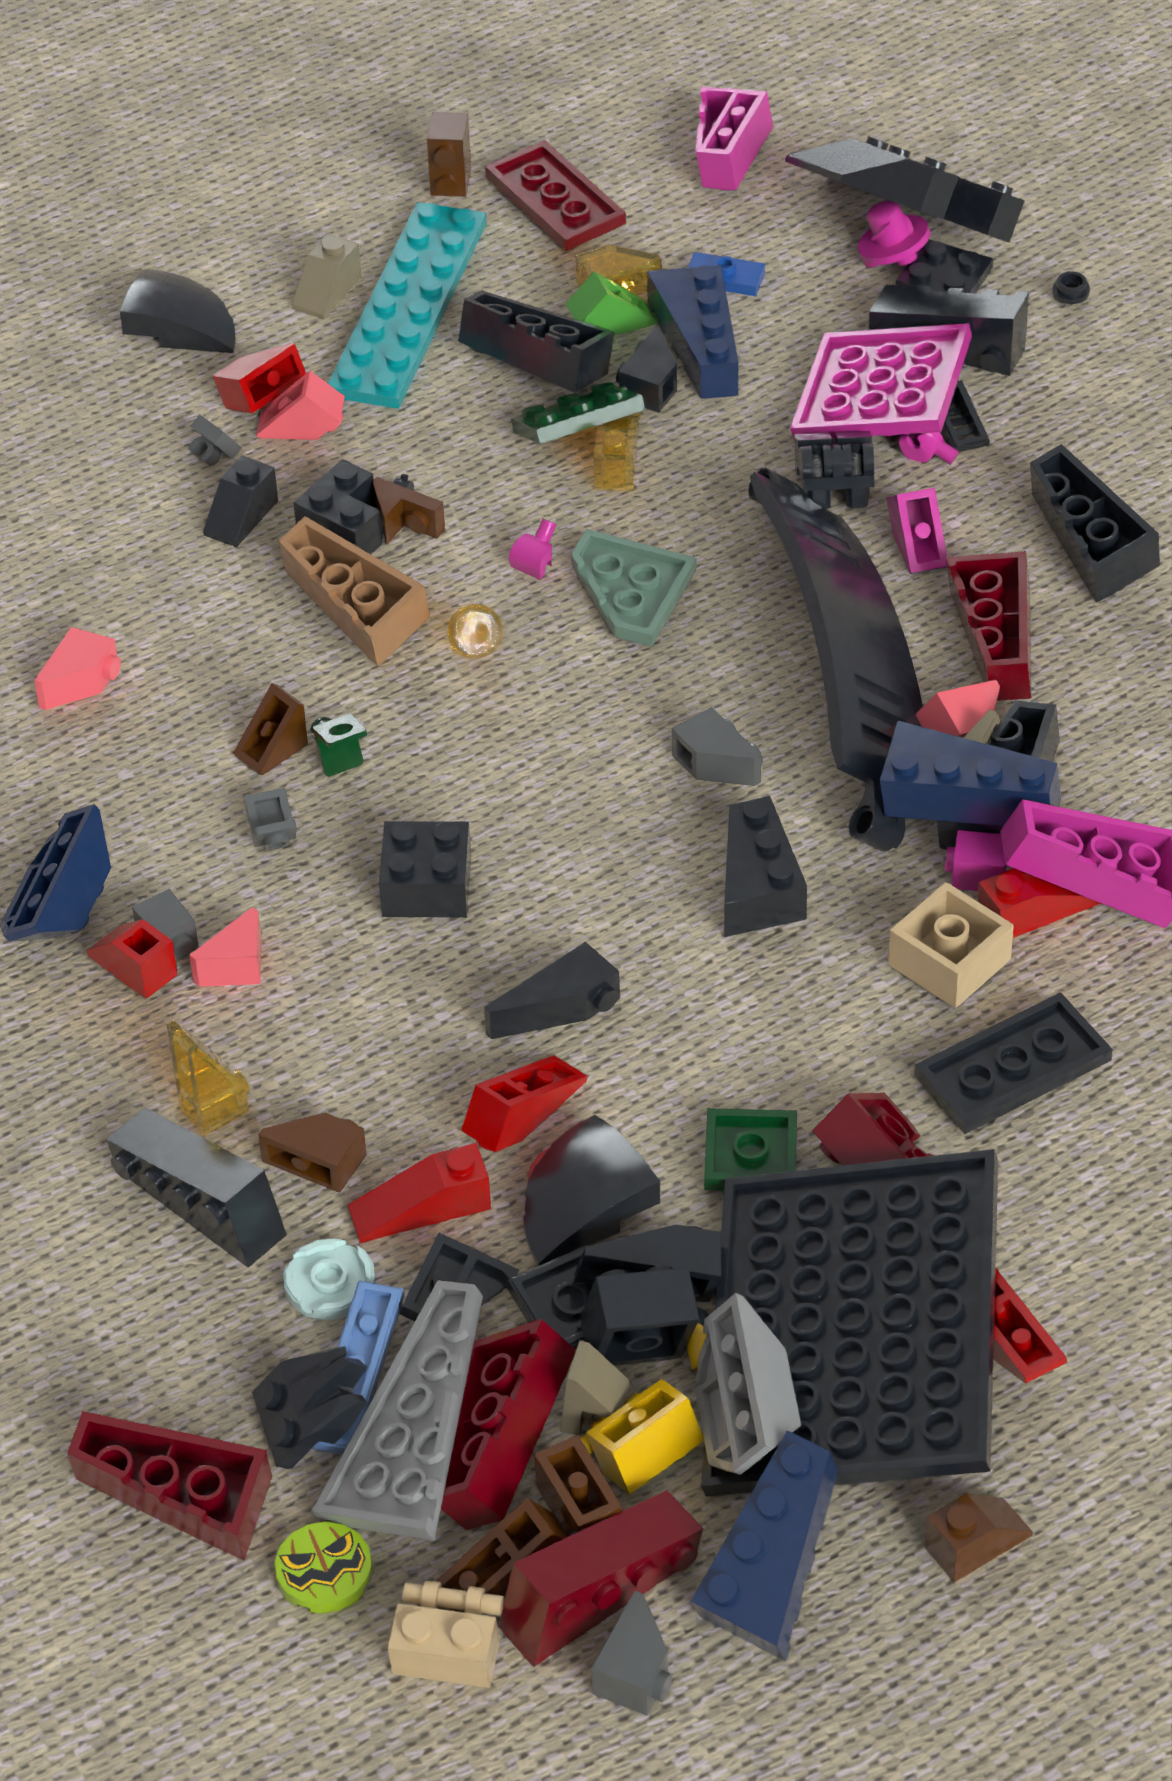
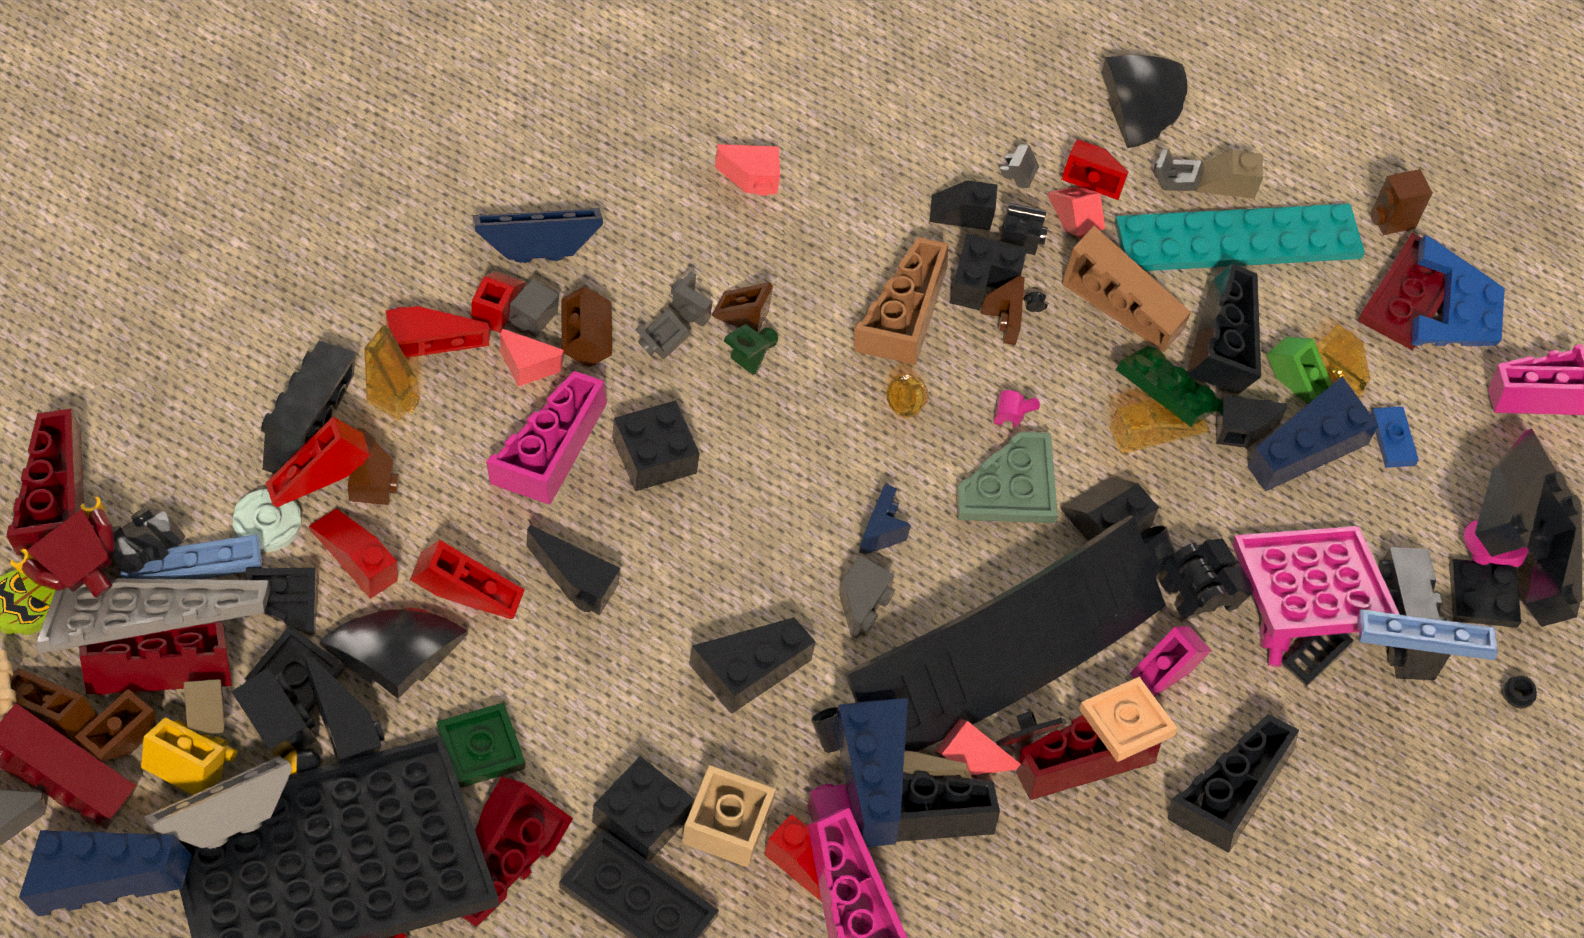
camera: 55 degrees right, 10 degrees up
none -> dark red torso [10,496,115,598]
none -> red slope [266,416,370,507]
none -> red slope [385,306,489,360]
none -> dark pink wedge [486,371,607,505]
none -> reddish brown brick [561,286,612,367]
none -> black brick [592,756,695,861]
none -> dark grey bracket [671,271,713,327]
none -> dark blue slope [859,484,911,555]
none -> black piece [996,711,1067,747]
none -> black brick [1000,203,1048,255]
none -> black slope [1061,477,1159,541]
none -> medium nougat wedge [1062,226,1191,352]
none -> light nougat tile [1080,677,1177,762]
none -> dark grey bracket [1154,149,1204,191]
none -> medium blue tile [1358,609,1498,660]
none -> blue wing [1411,235,1505,346]

